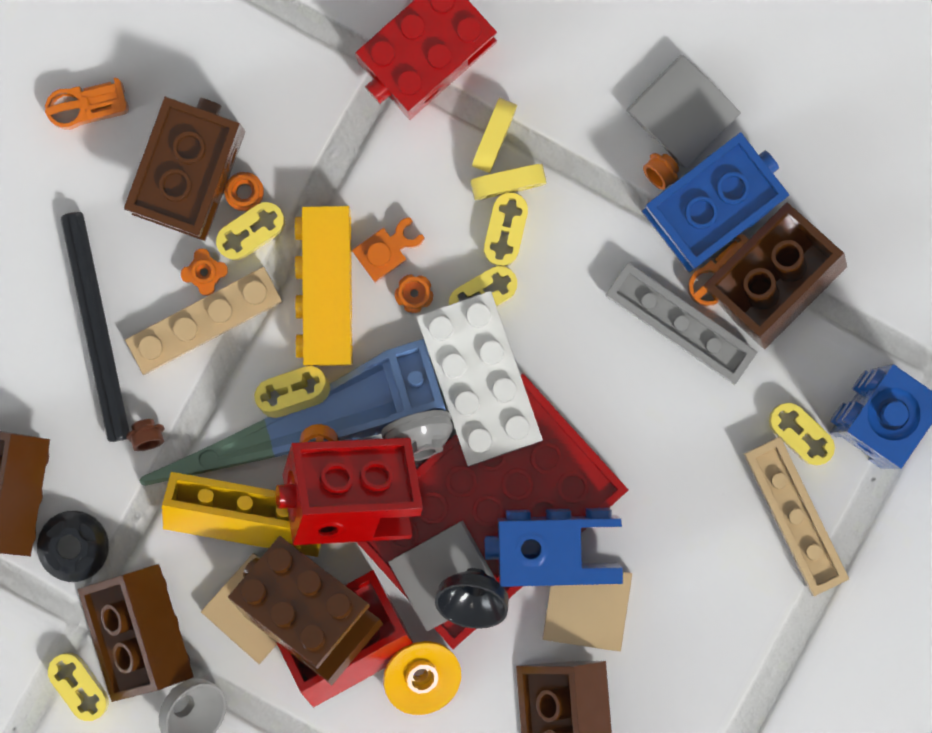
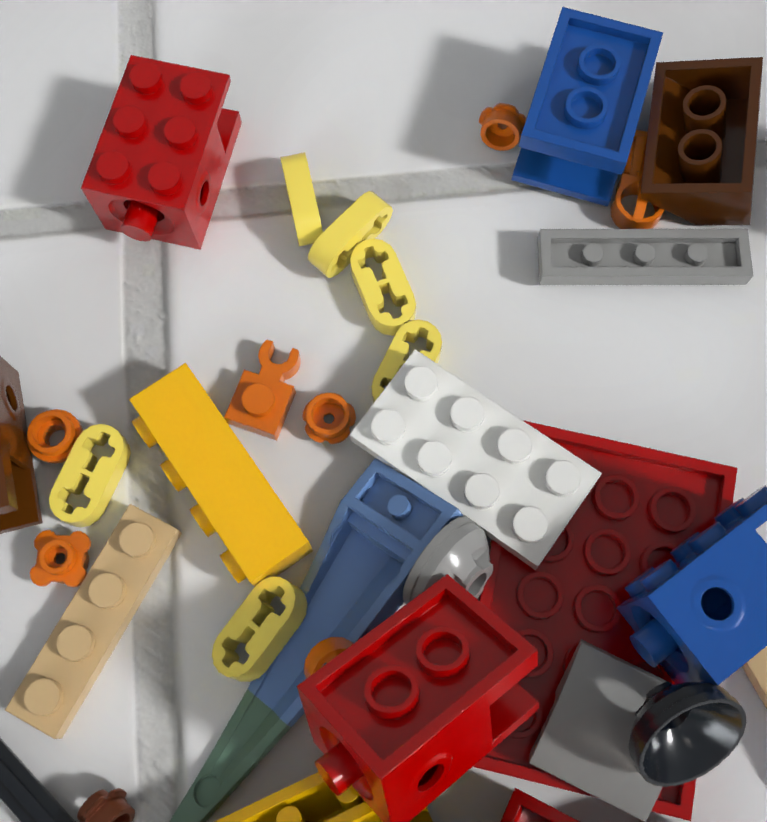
camera: 35 degrees left, 15 degrees down
light grey slope [626,55,741,169] -> none

